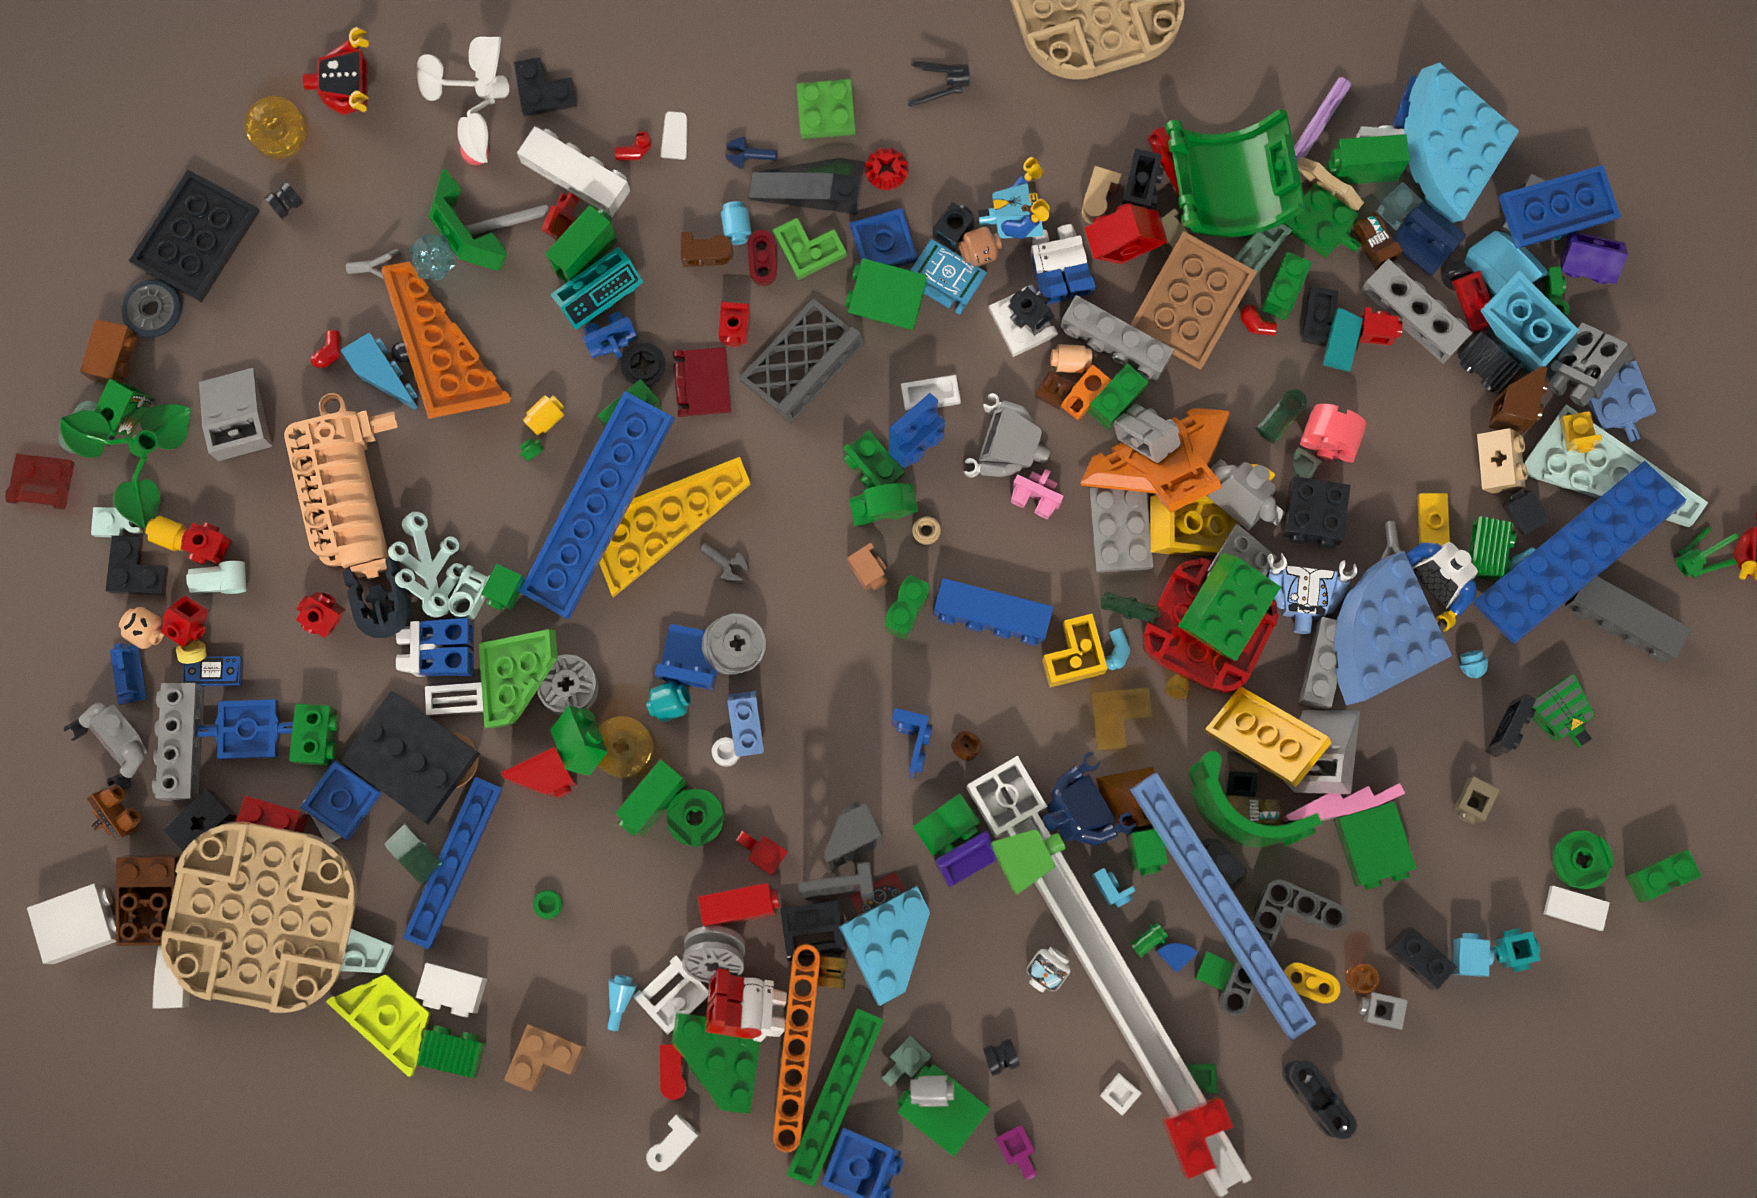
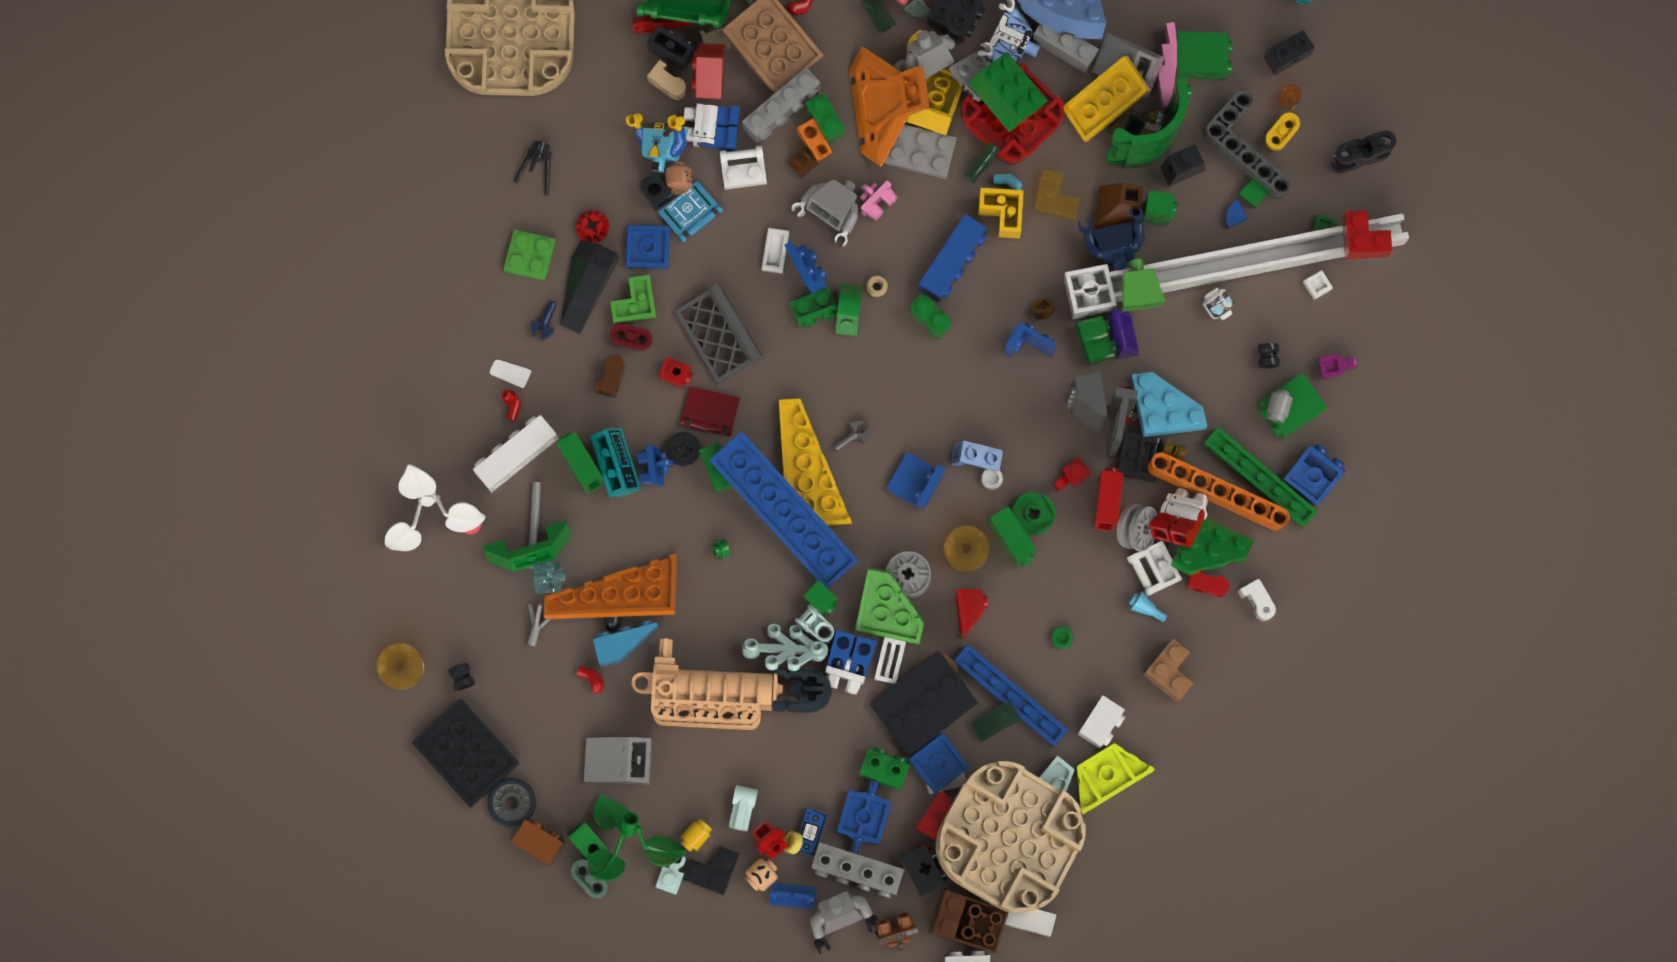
camera: 75 degrees left, 0 degrees up
clear red plate [5,453,75,510] -> none
red brick [181,522,232,566] -> none
red brick [296,592,346,638] -> none
torso [303,28,369,116] -> none
green brick [416,1025,486,1078] -> none
black plate [514,57,577,116] -> none
yellow brick [523,395,564,436] -> none
red plate [541,192,579,240] -> none
green piece [550,706,608,776] -> none
teal head [646,680,691,723] -> none
light grey wheel [702,613,766,675] -> none
medium azure brick [721,201,752,245] -> none
green brick [845,258,929,331] -> none
nougat brick [847,543,888,591] -> none
sand green plate [882,1035,931,1087] -> none
black brick [1008,286,1055,336] -> none
light nougat brick [1050,344,1092,374] -> none
medium azure bracket [1091,868,1136,908] -> none
light grey brick [1114,404,1180,463] -> none
green pin [1129,922,1168,958] -> none
medium blue plate [1130,773,1316,1040] -> none
clear yellow hinge [1165,674,1189,700] -> none
light grey brick [1359,992,1408,1030] -> none
medium azure brick [1452,933,1494,977] -> none

